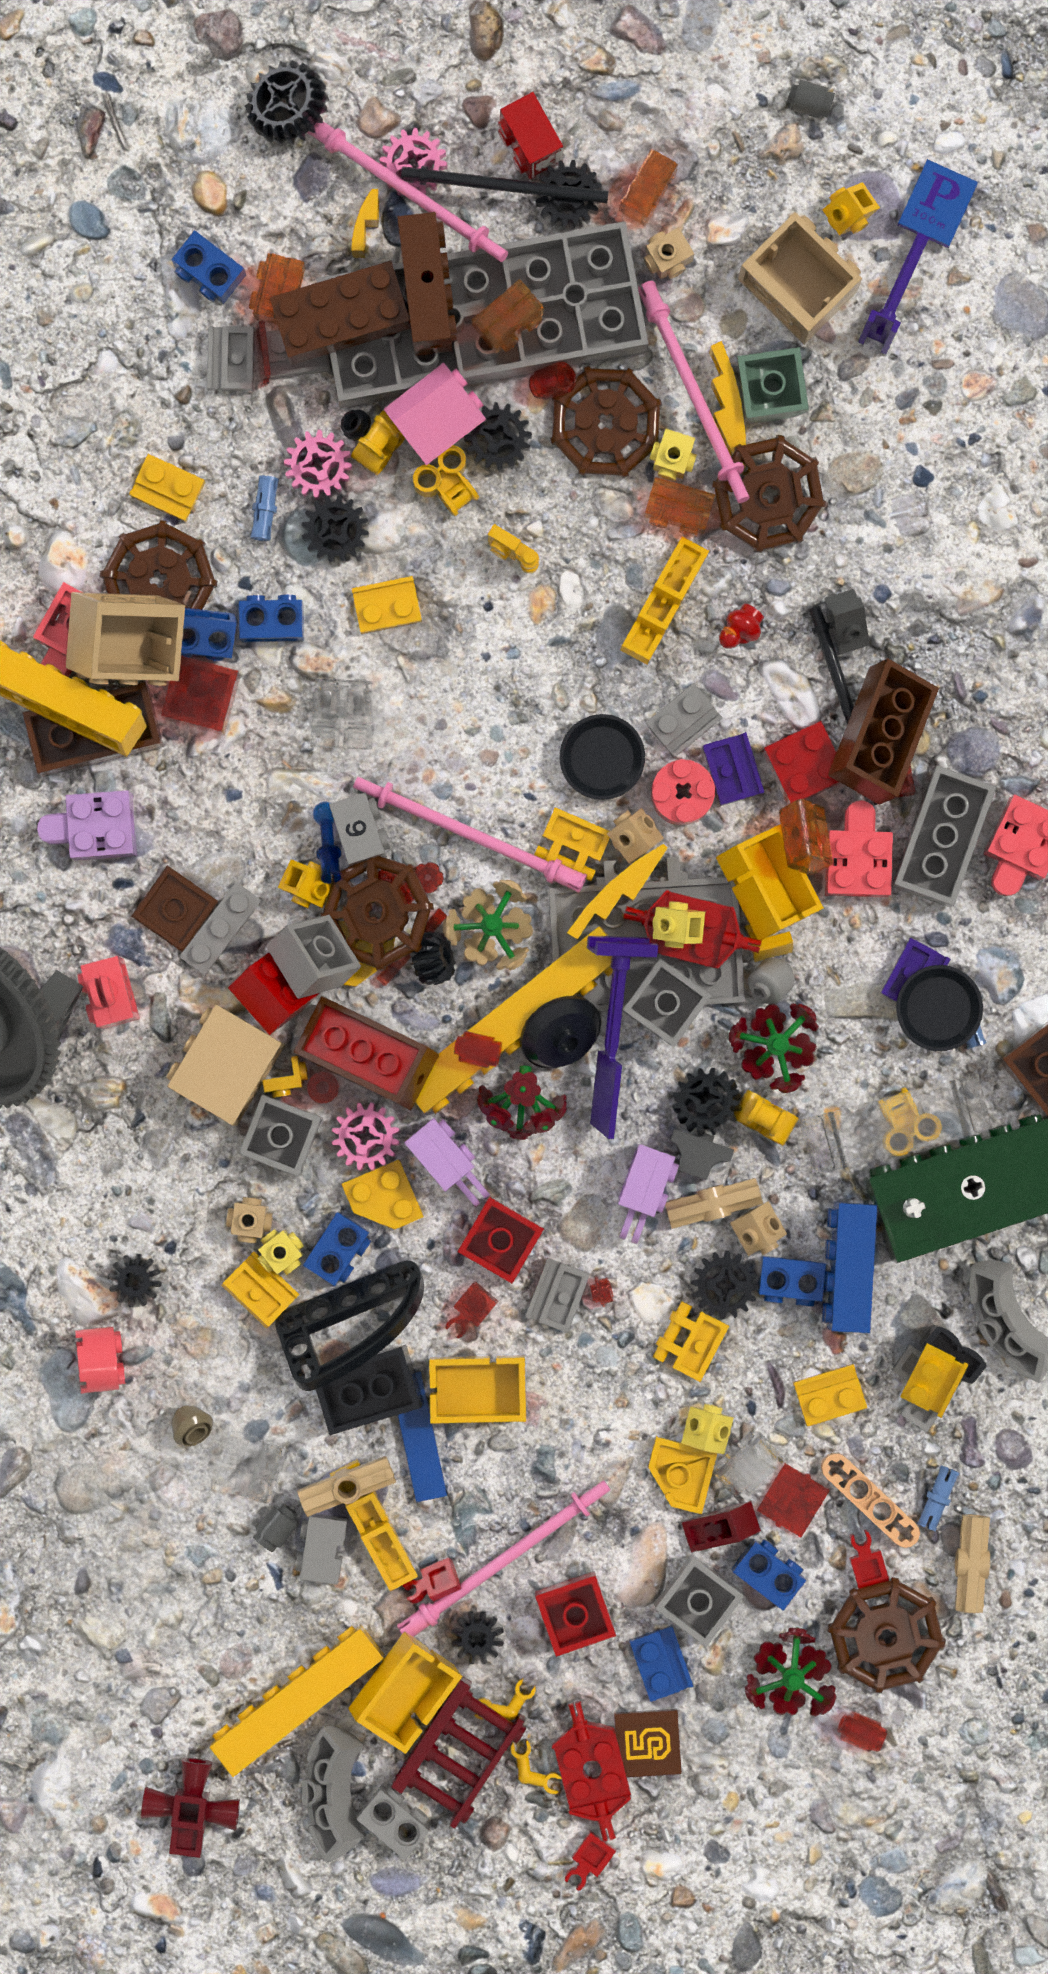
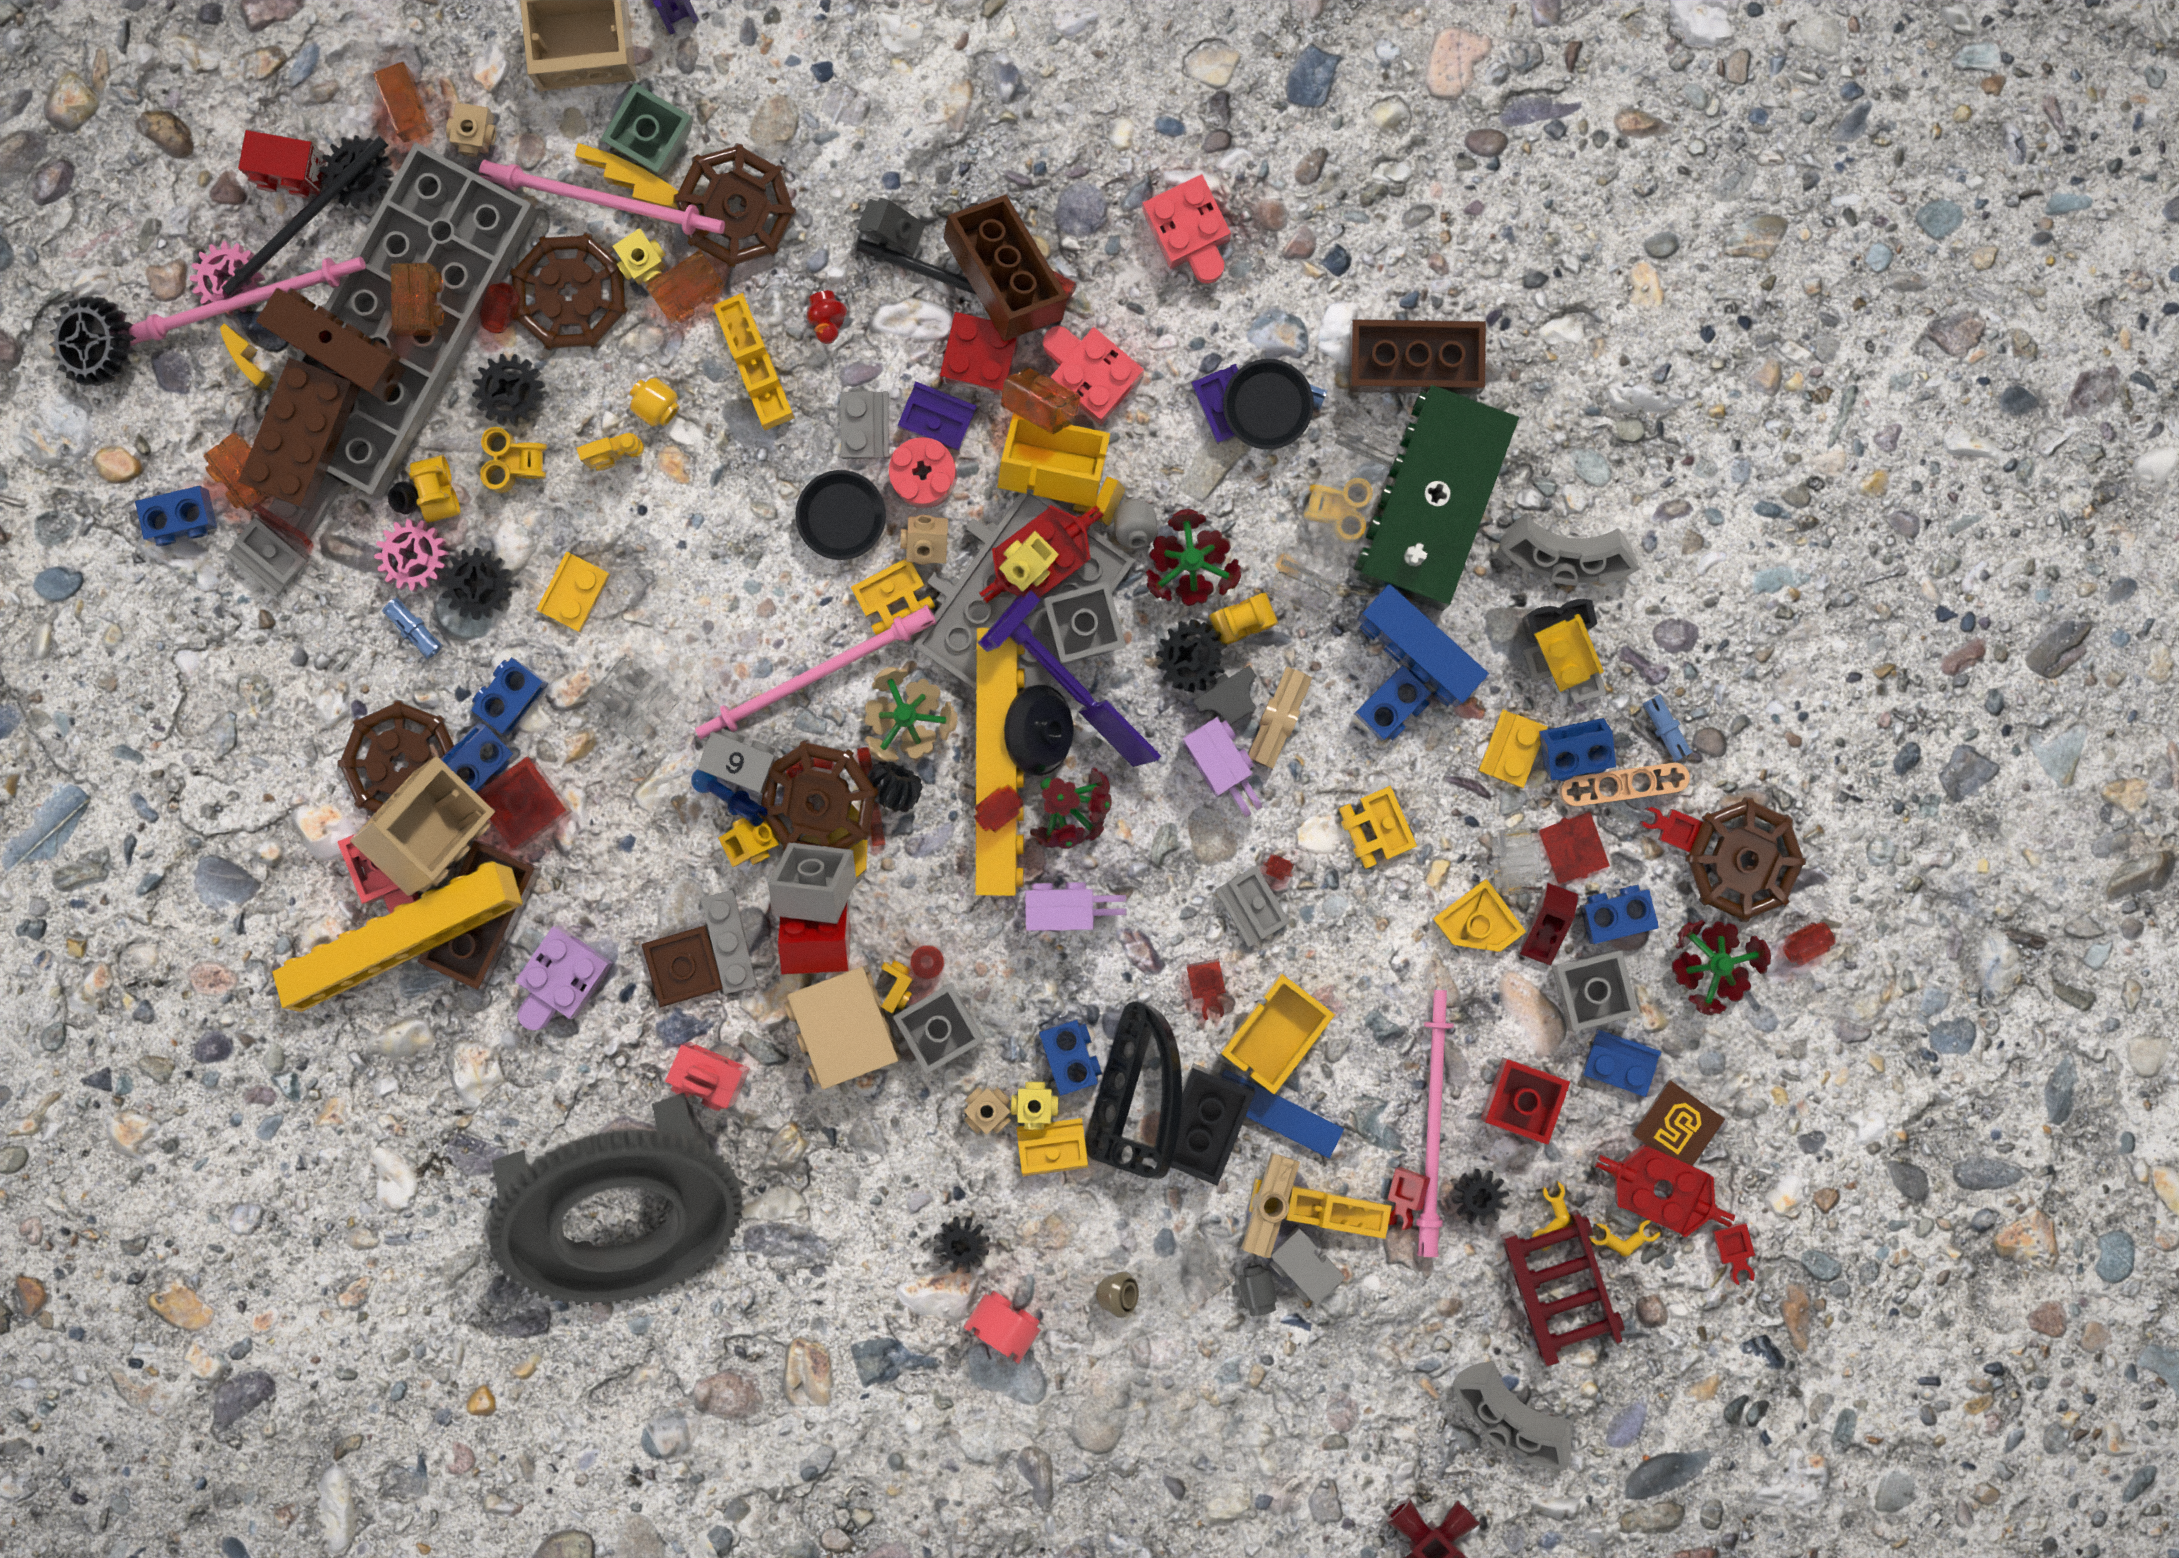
camera: 45 degrees left, 0 degrees up
yellow plate [129,454,205,522] -> none
yellow brick [210,1624,385,1777] -> none
red brick [293,996,439,1111] -> none
bright pink gear [332,1103,400,1171] -> none
yellow plate [341,1159,424,1229] -> none
yellow piece [348,1631,463,1754] -> none
light grey brick [356,1785,430,1860] -> none
bright pink brick [384,363,486,465] -> none
clear red plate [415,862,444,893] -> none
red brick [457,1196,544,1284] -> none
yellow slope [566,844,668,940] -> none
light yellow brick [681,1403,734,1454] -> none
black gear [690,1250,759,1319] -> none
tan brick [730,1201,787,1256] -> none
light grey brick [891,765,996,908] -> none
tan piece [955,1514,990,1613] -> none
none -> yellow head [629,377,680,427]
none -> blue brick [1539,718,1616,781]

